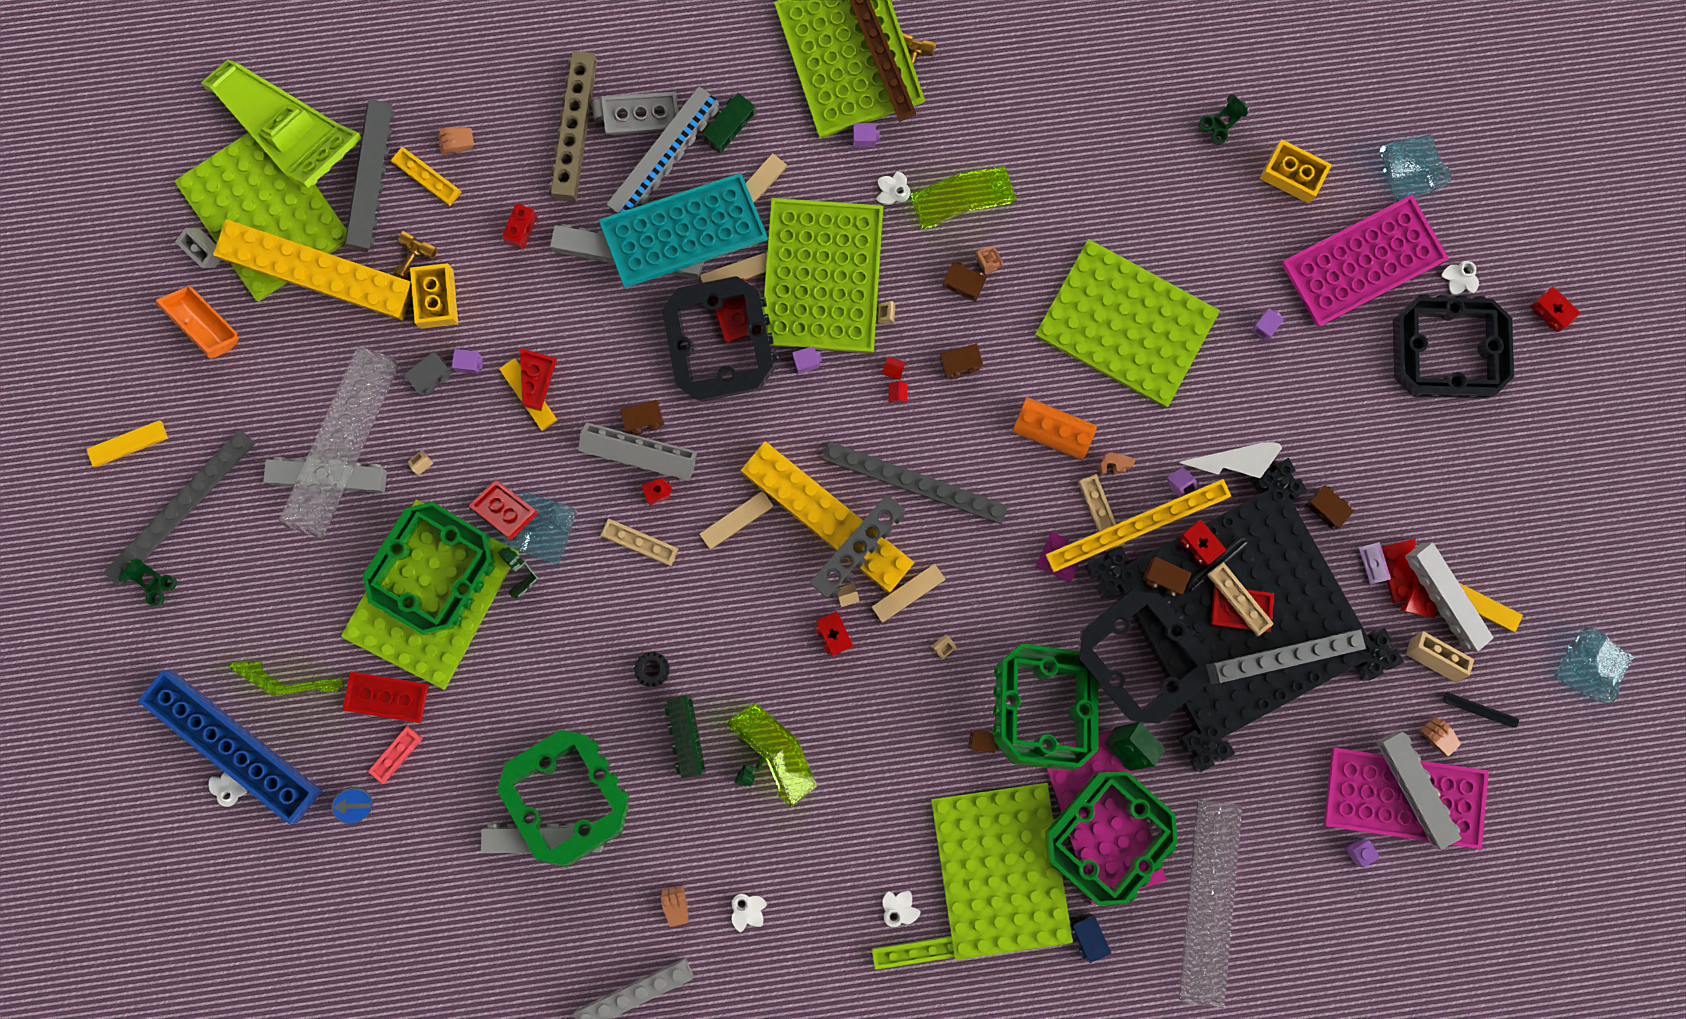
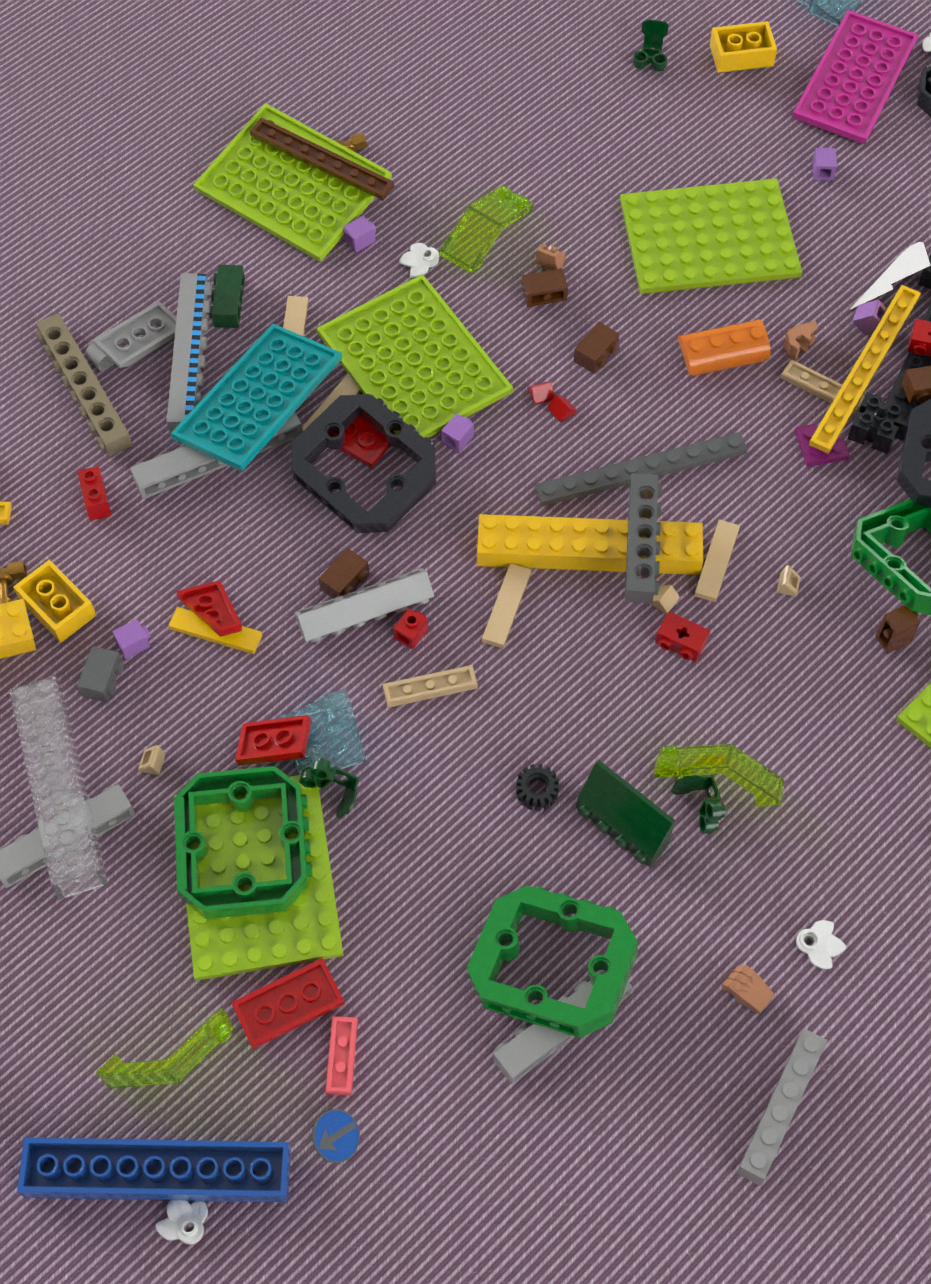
camera: 30 degrees left, 20 degrees down
tan slope [877,301,895,324] -> none

